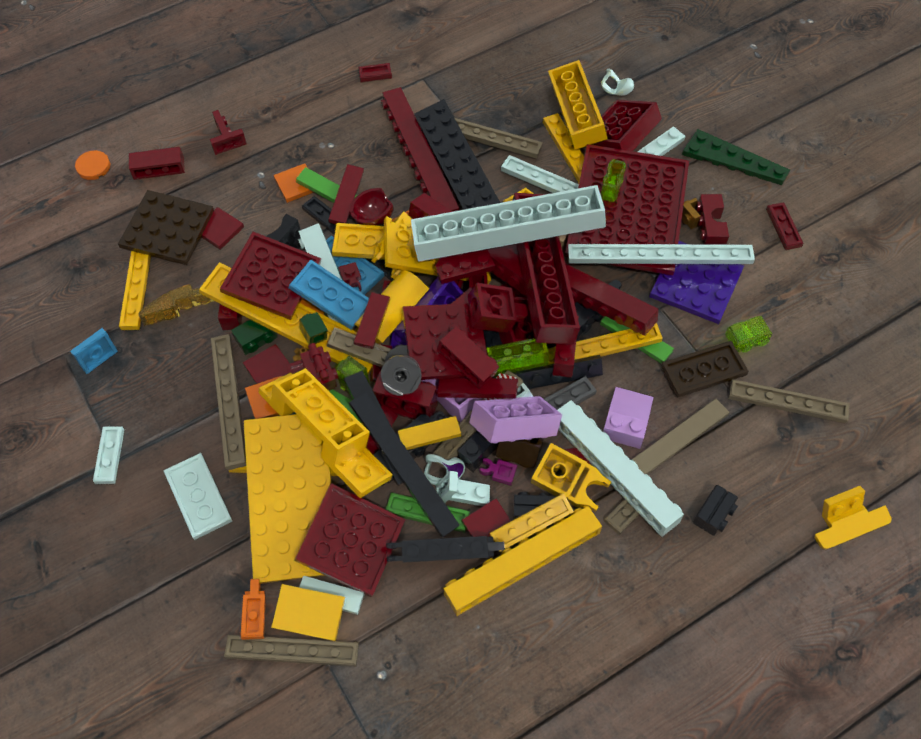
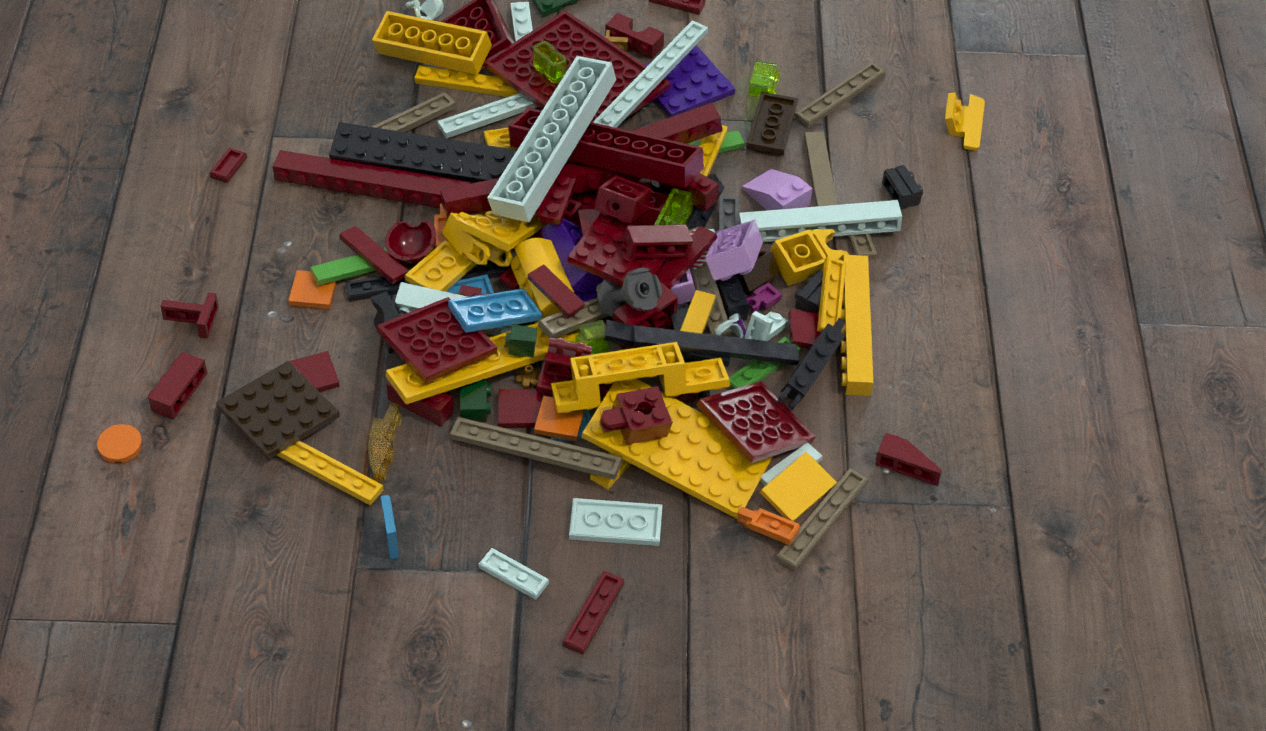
camera: 60 degrees left, 10 degrees down
none -> dark red tile [562,571,624,655]
none -> dark red brick [599,386,673,445]
none -> dark red slope [875,433,942,486]

